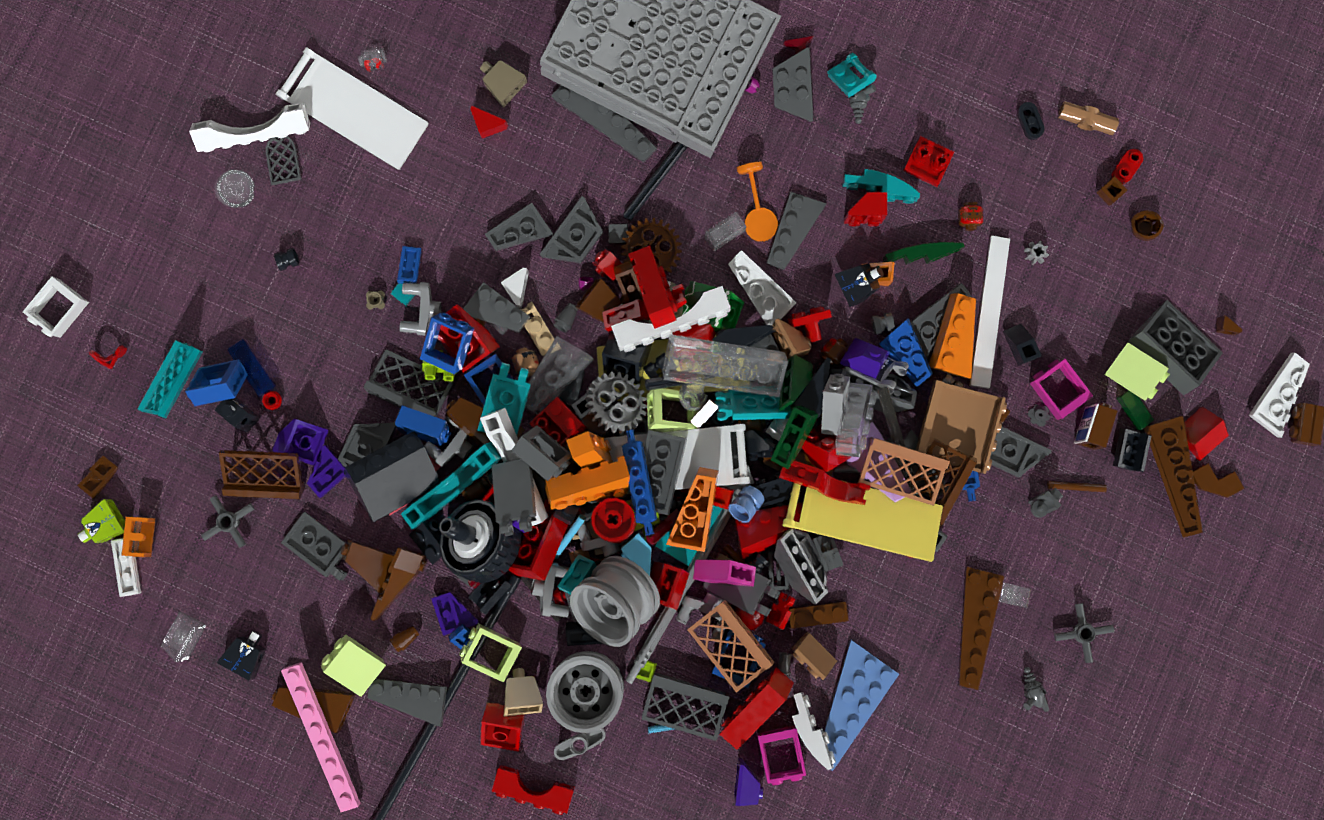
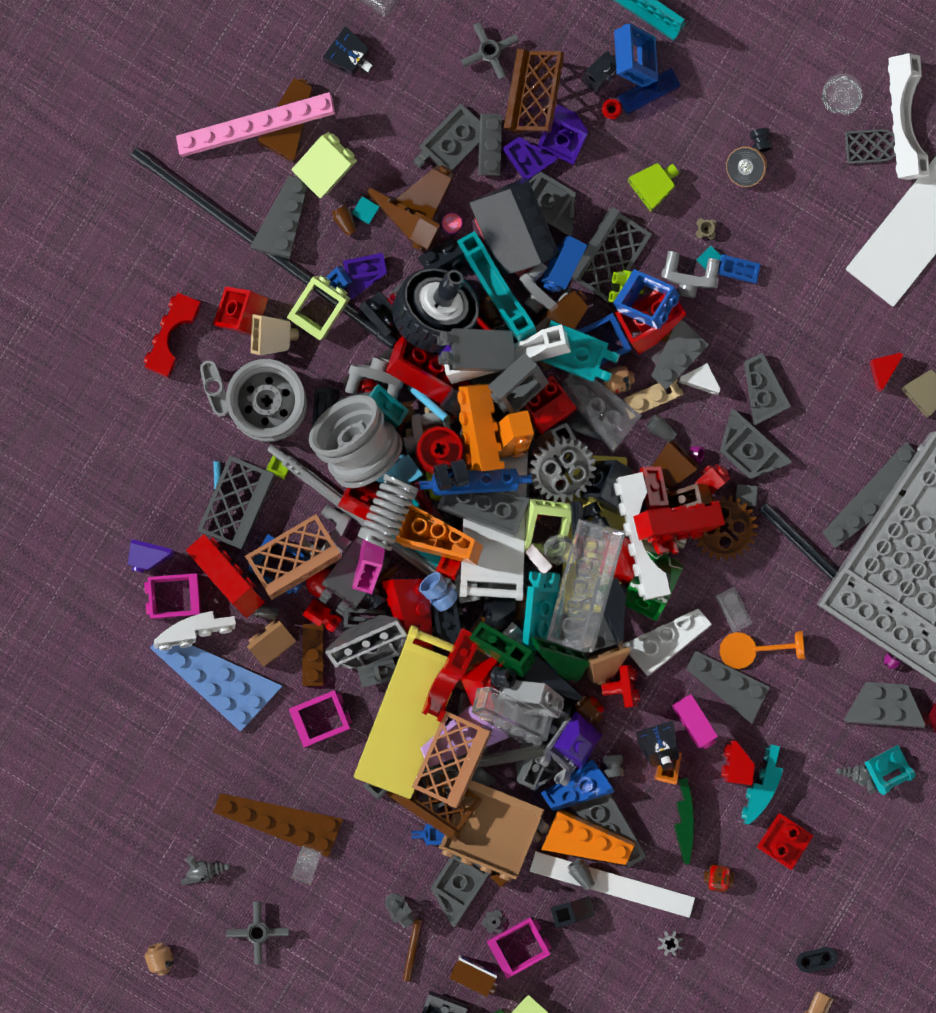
camera: 90 degrees right, 0 degrees up
none -> medium nougat head [144,943,175,975]
none -> dark pink window [289,690,352,747]
none -> teal tile [352,197,380,225]
none -> light grey piece [357,474,419,551]
none -> black wheel [433,459,469,491]
none -> tile [442,213,462,234]
none -> dark grey plate [478,113,502,176]
none -> black wheel [490,666,516,689]
none -> dark grey cone [567,858,595,890]
none -> lime torso [628,163,679,212]
none -> dark pink window [671,694,718,749]
none -> black tile [726,146,767,187]

